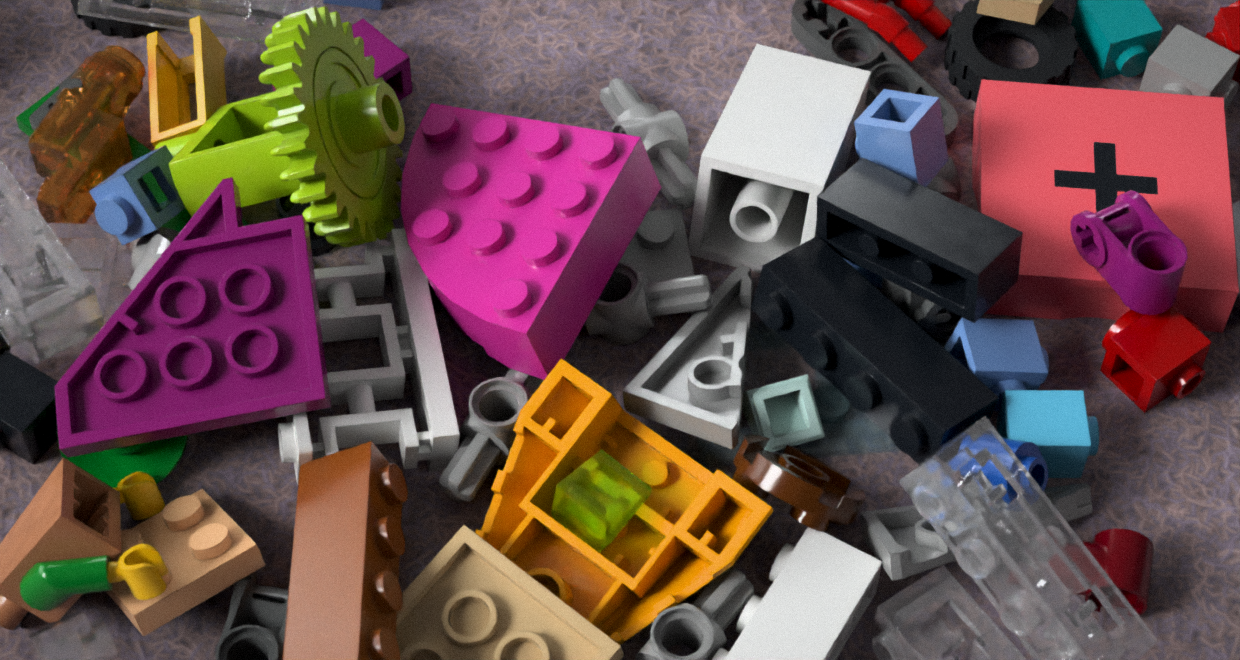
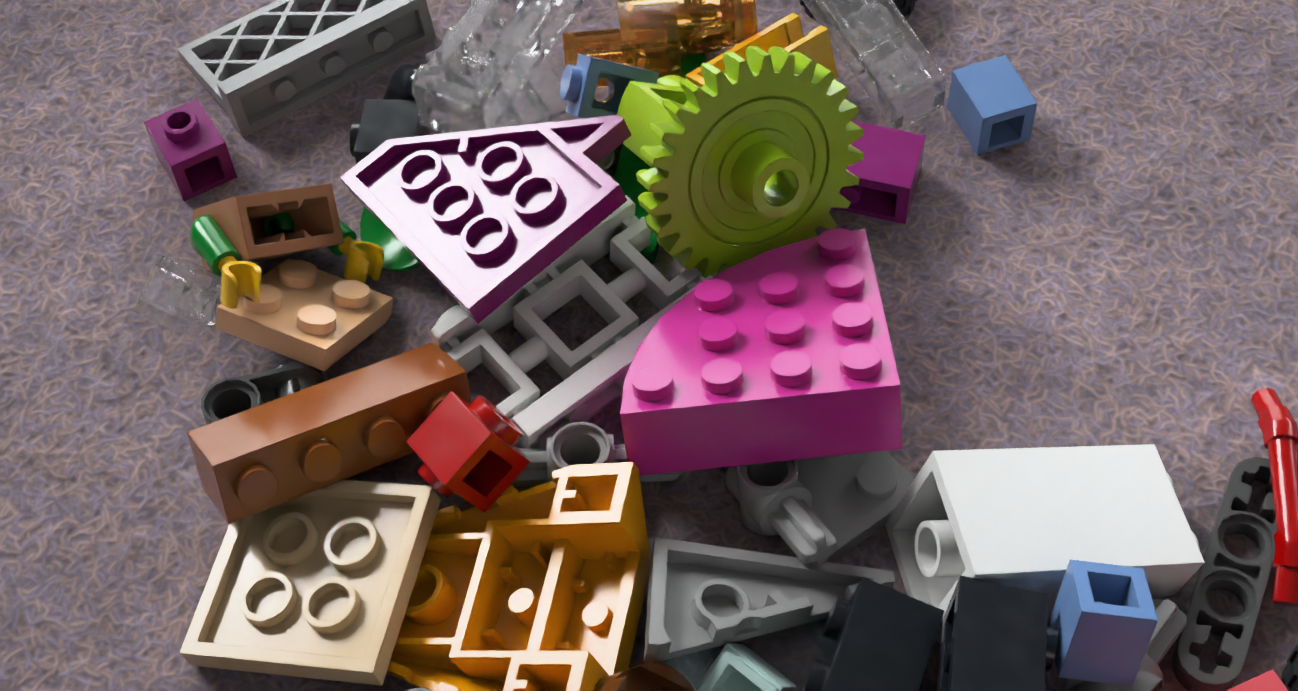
camera: 65 degrees right, 0 degrees up
clear neon green slope [551,449,652,553] -> none
light grey axle [599,78,697,210] -> none
none -> red brick [406,391,530,513]

